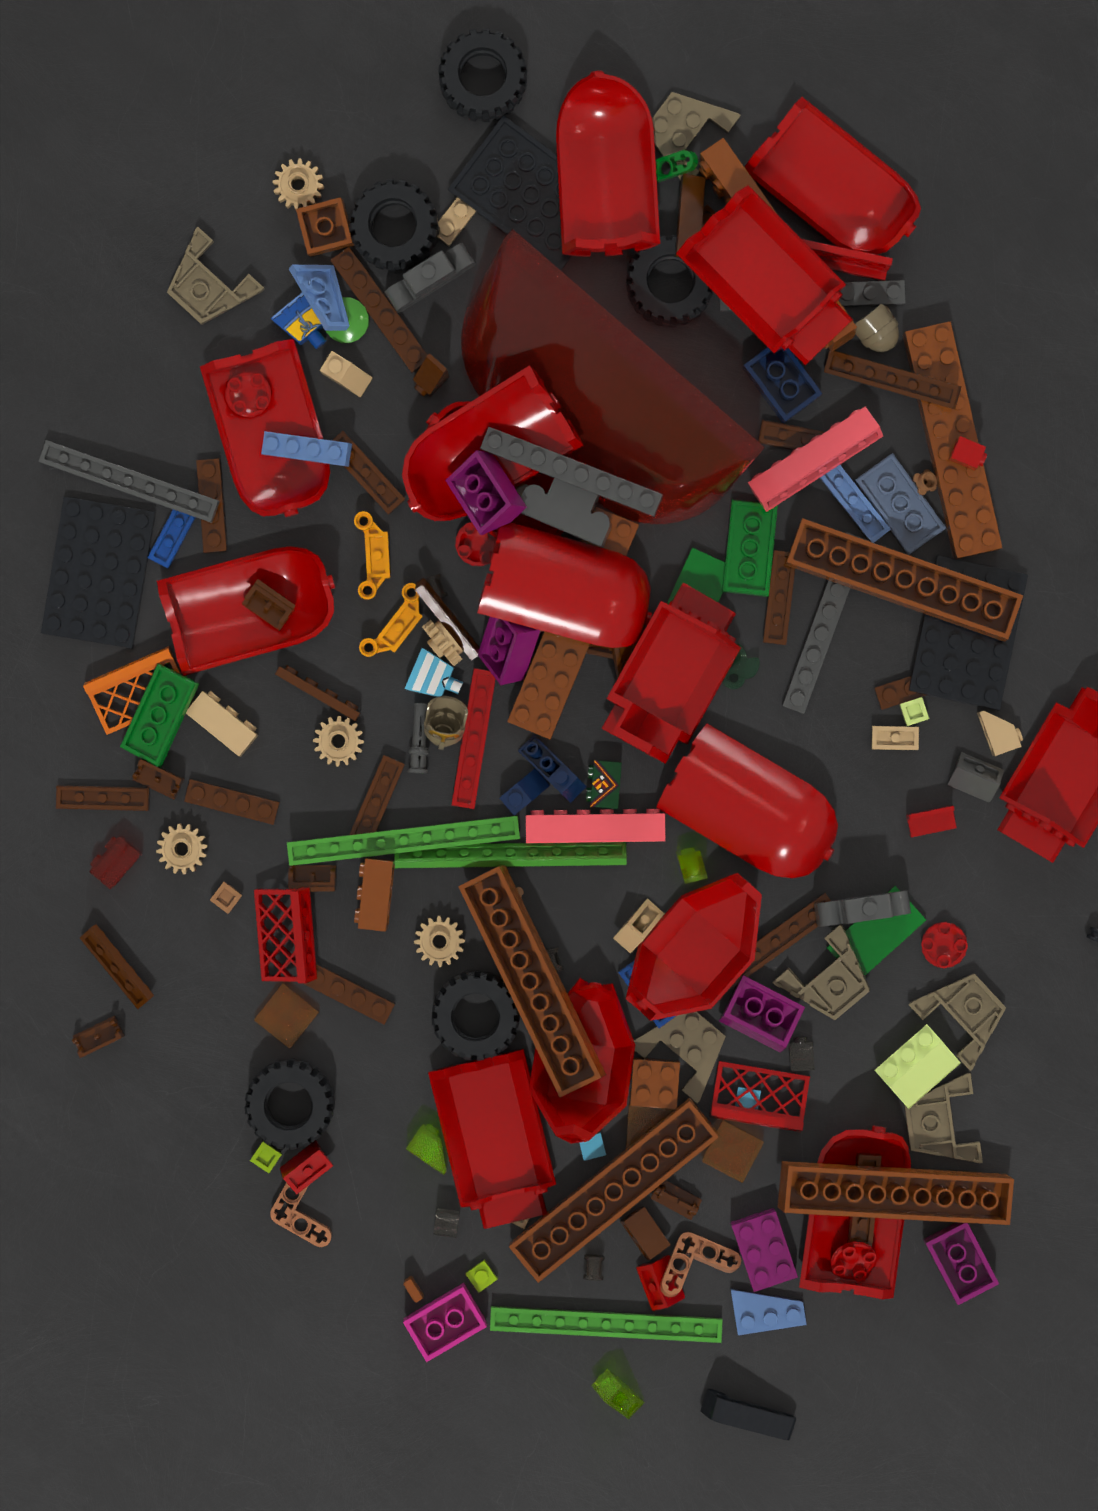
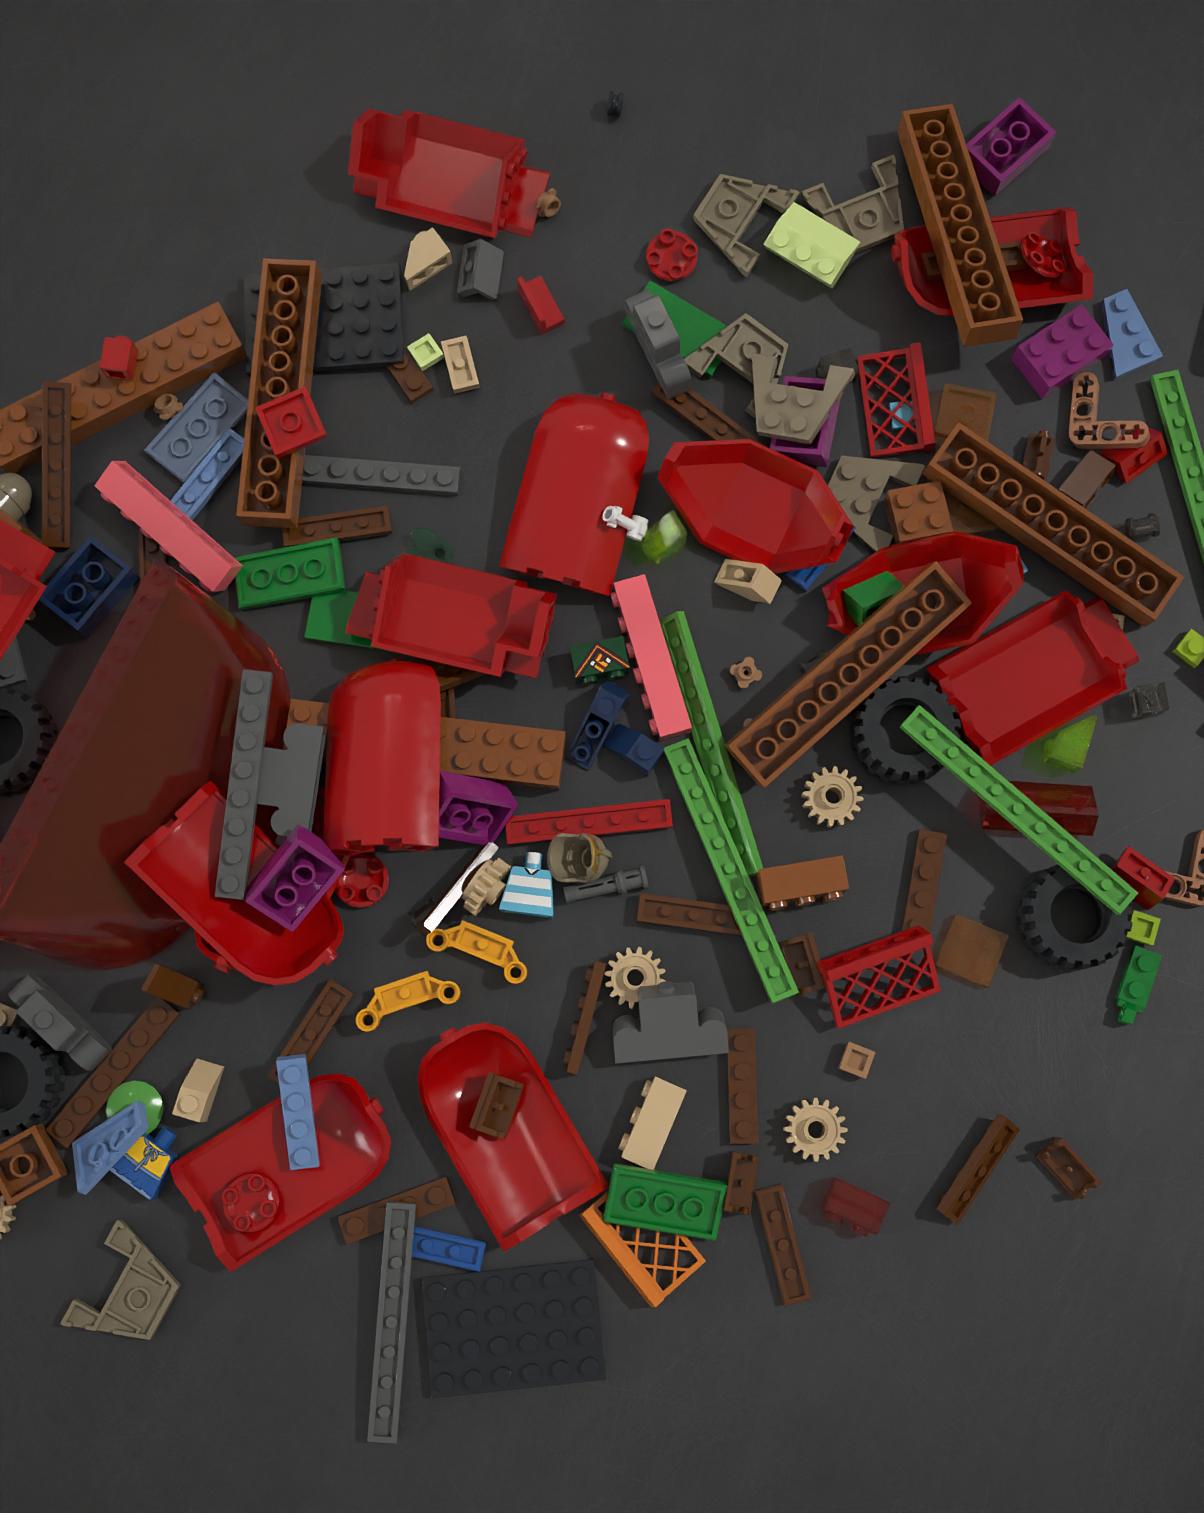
camera: 110 degrees left, 10 degrees down
none -> red plate [255,386,328,459]
none -> medium nougat plate [535,188,561,217]
none -> white bar [603,506,648,541]
none -> dark grey brick [612,981,729,1063]
none -> medium nougat plate [730,657,762,689]
none -> dark tan wing [752,353,855,444]
none -> green brick [843,571,904,626]
none -> bright green plate [899,705,1138,915]
none -> clear red brick [979,781,1099,836]
none -> green hinge [1115,945,1163,1025]

